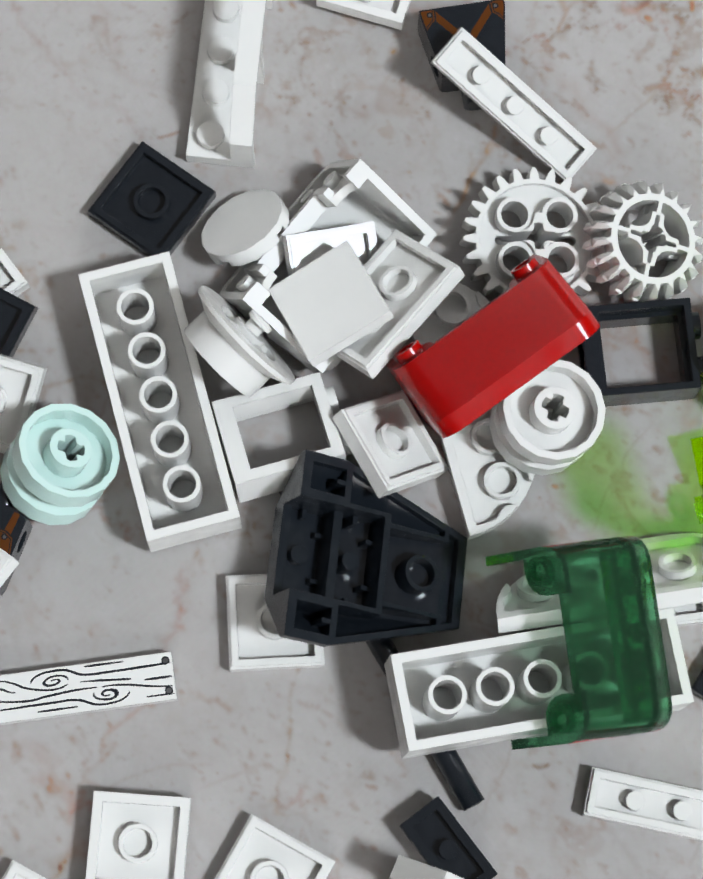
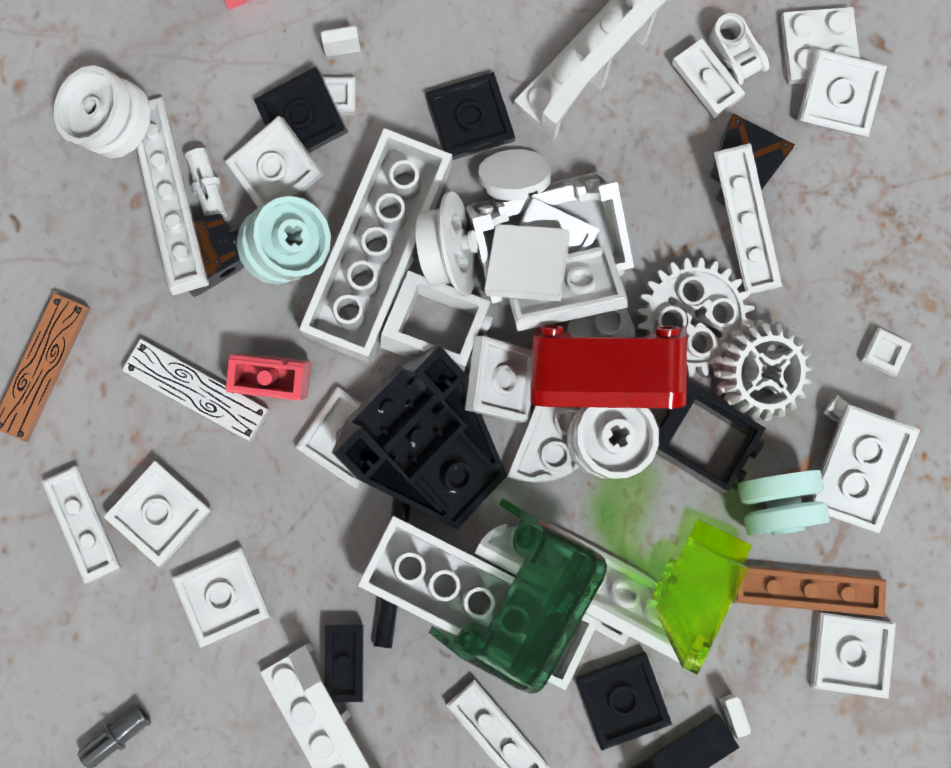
camera: 35 degrees right, 5 degrees up
none -> coral brick [226,353,311,401]

